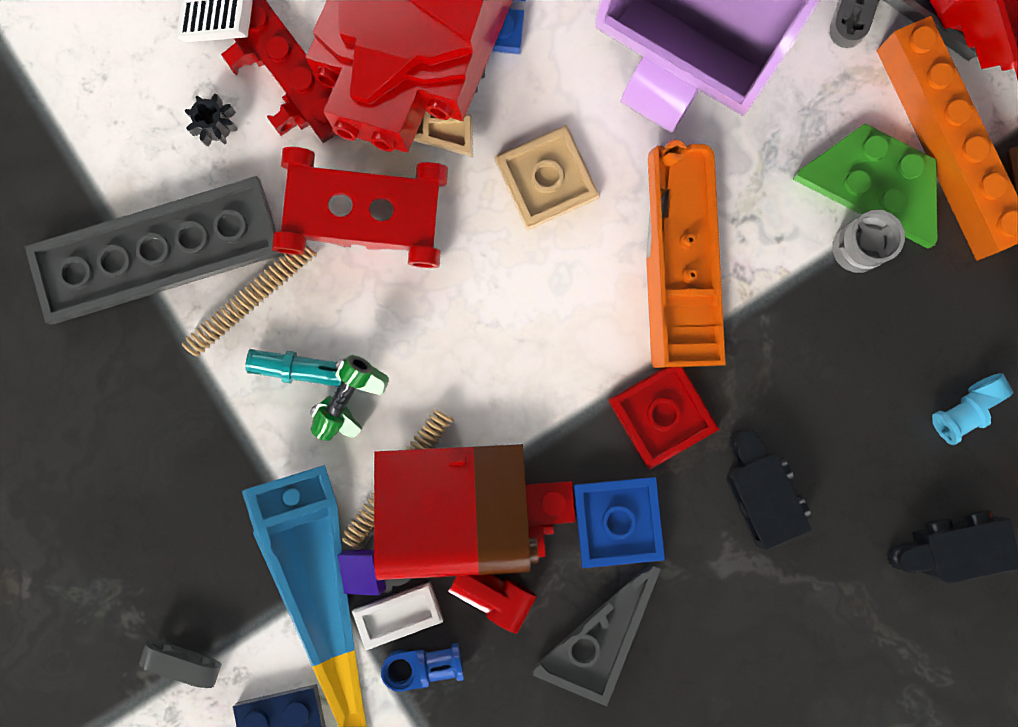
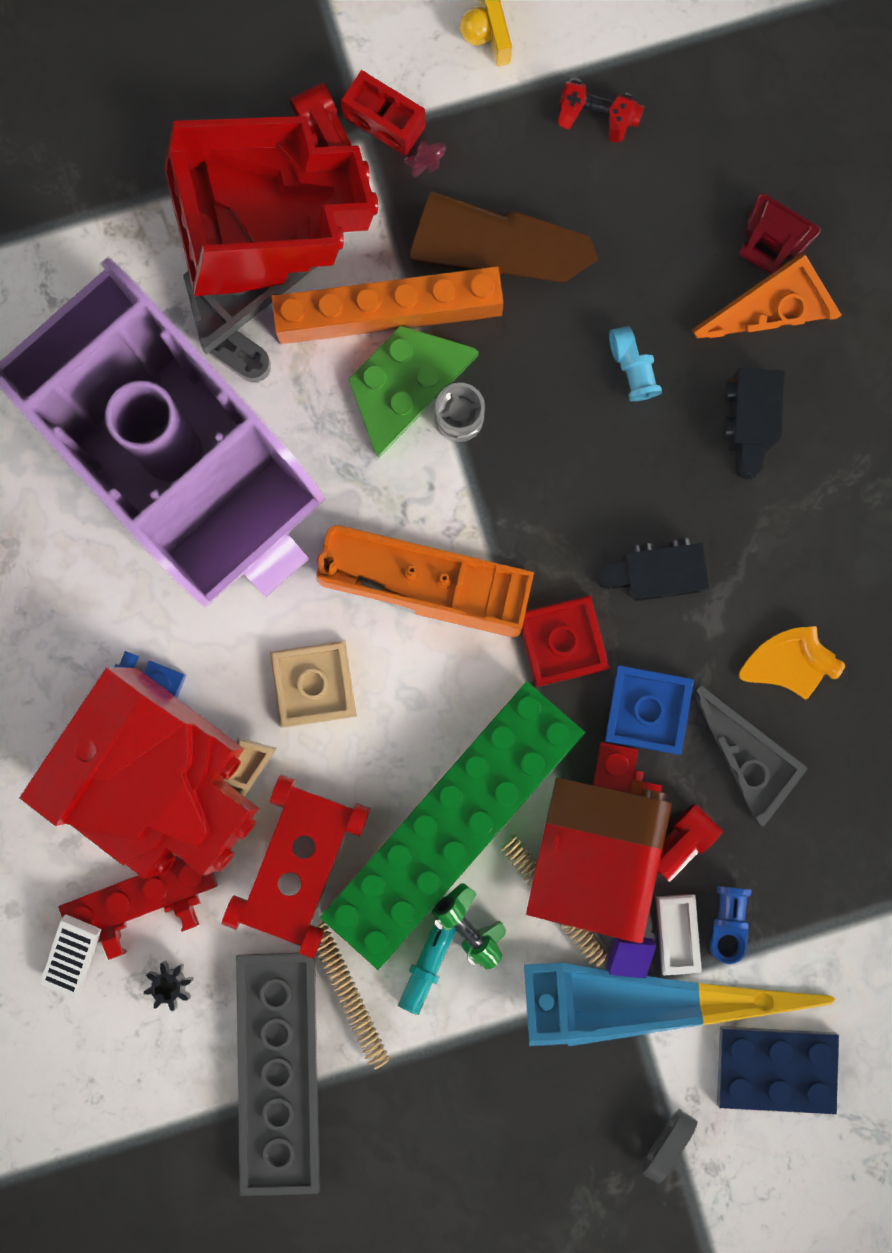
camera: 75 degrees left, 0 degrees up
none -> green brick [319,681,586,970]
none -> light orange arm [738,627,845,700]

